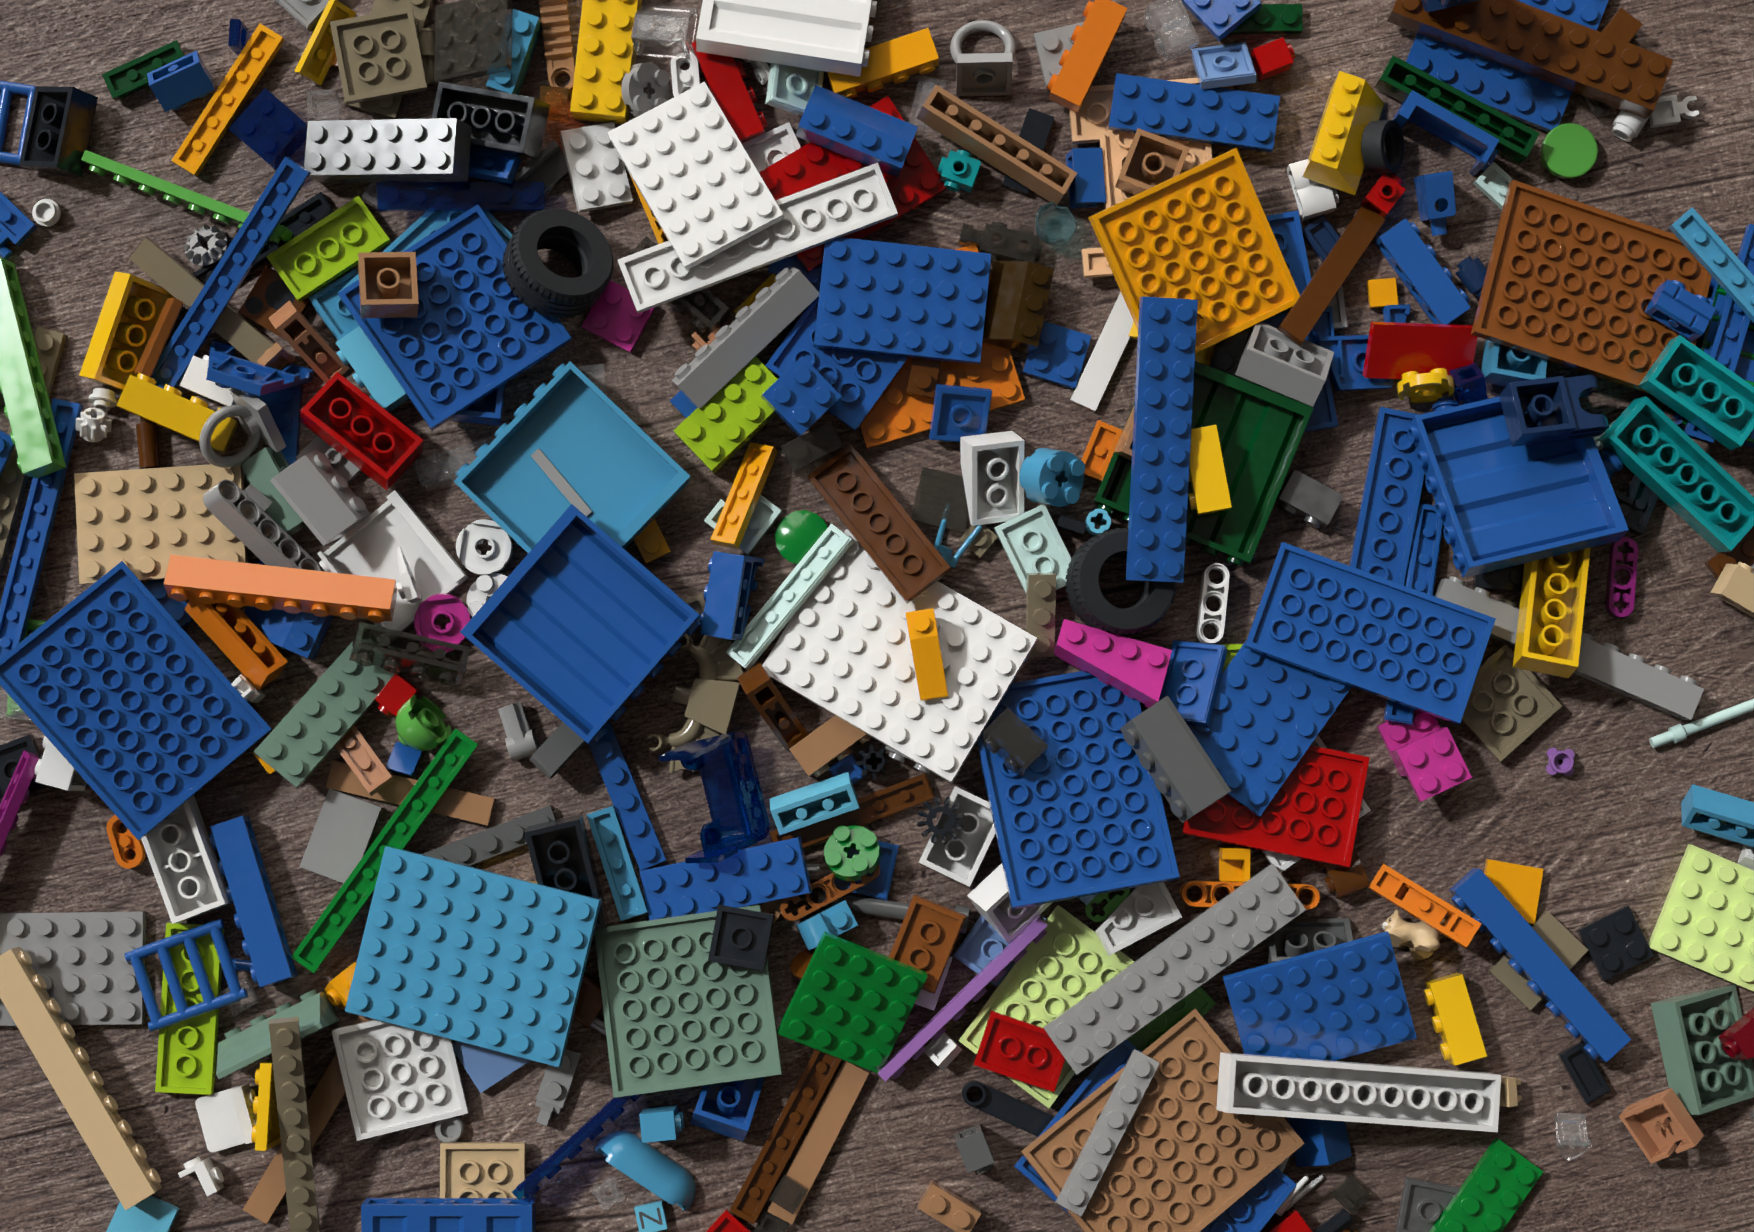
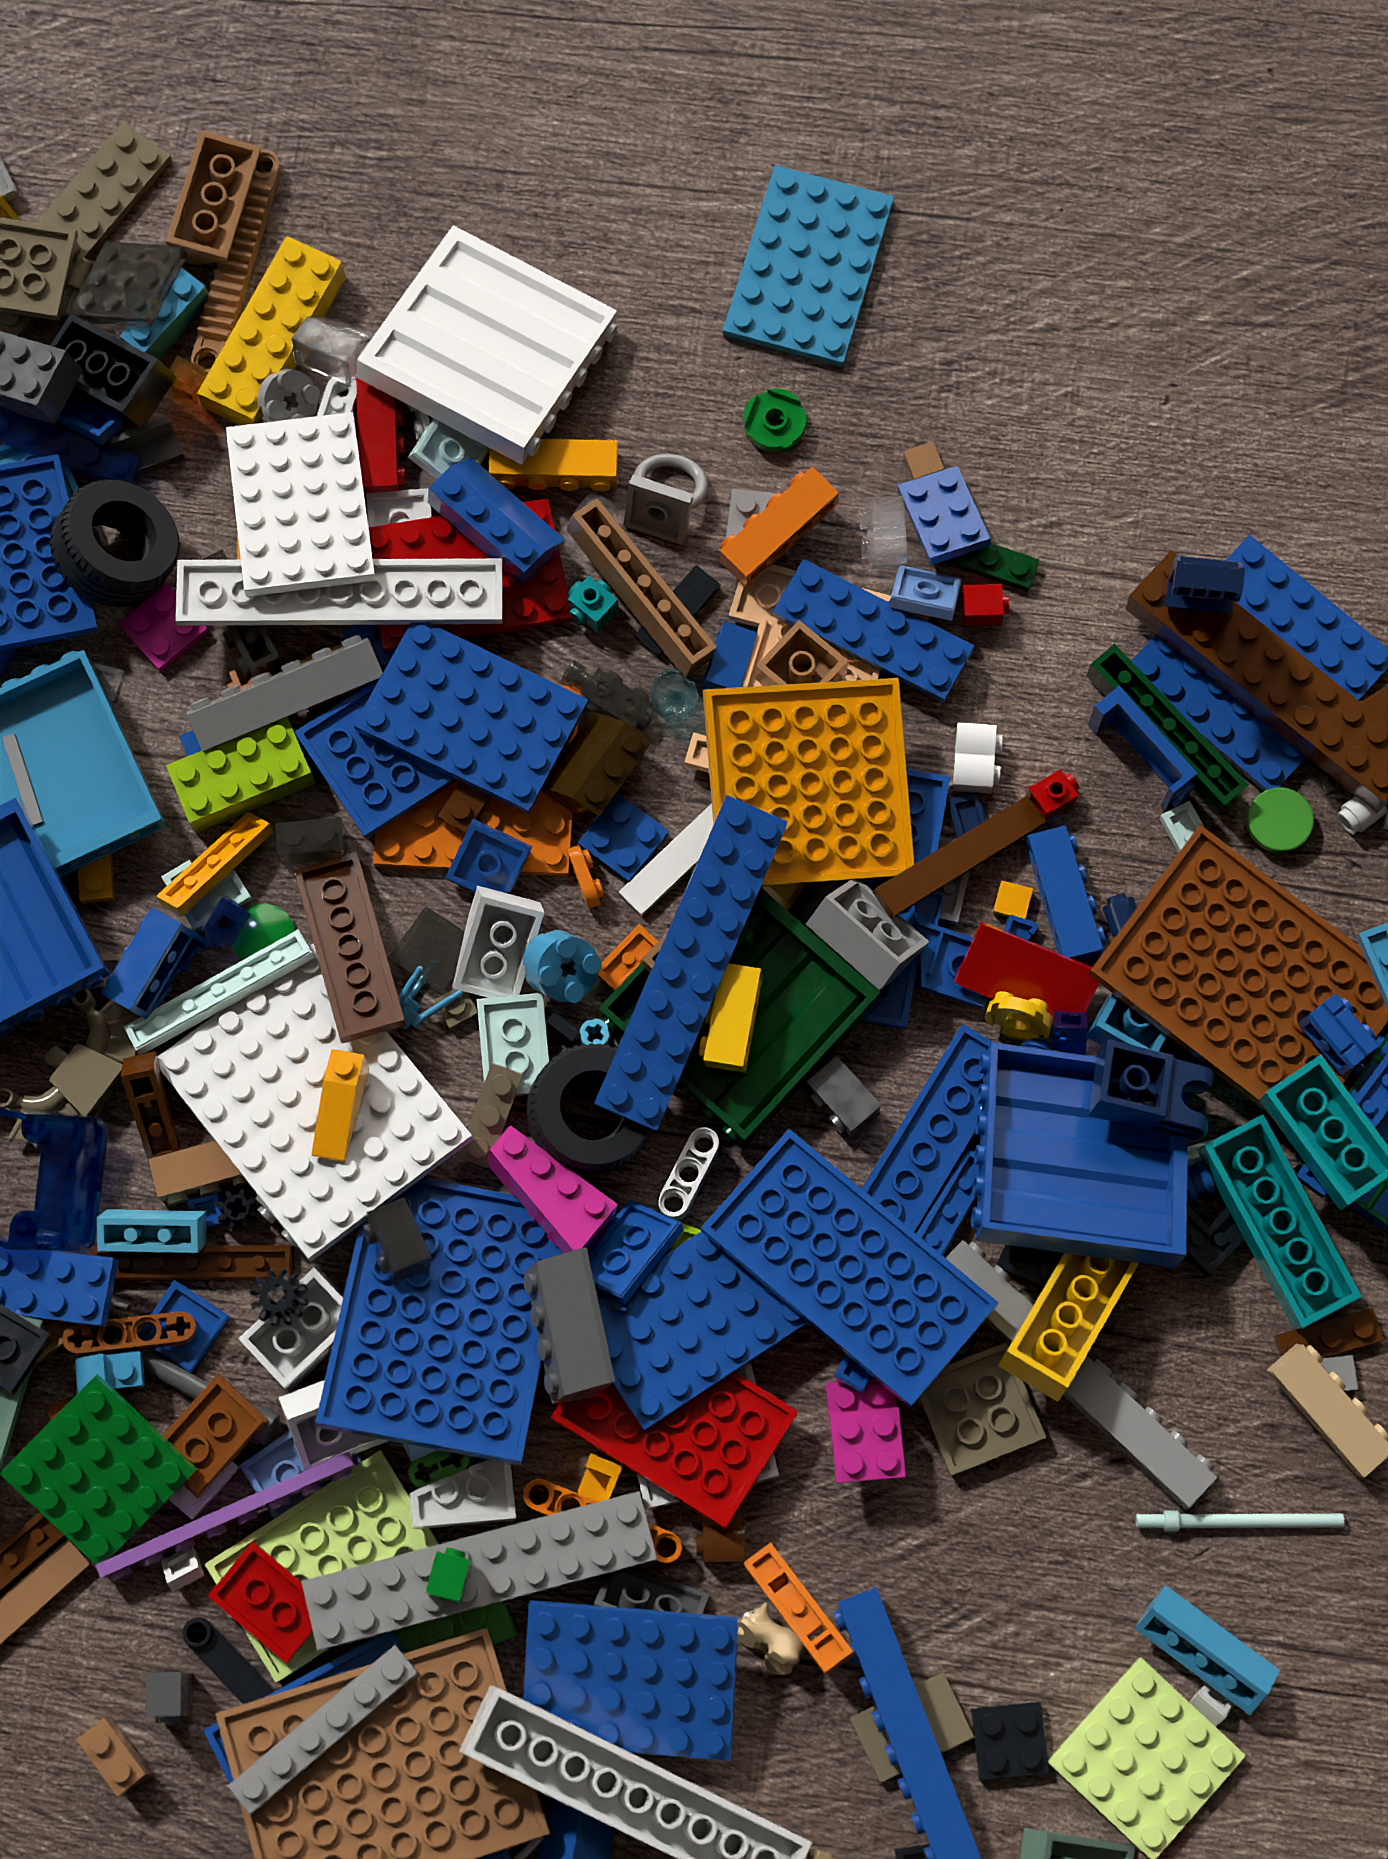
camera: 20 degrees right, 10 degrees down
white plate [559,122,633,213] -> none
blue brick [761,356,841,437] -> none
plate [824,825,881,881] -> none
yellow slope [1302,71,1384,195] -> none
black tyre [1361,120,1405,174] -> none
blue torso [1413,171,1456,236] -> none
yellow brick [1423,973,1487,1066] -> none
light orange tile [1484,859,1544,924] -> none
medium lavender plate [1546,748,1575,776] -> none
magenta beam [1605,537,1638,618] -> none
none -> clear blue brick [202,894,251,948]
none -> green brick [425,1547,472,1604]
none -> orange plate [566,845,605,910]

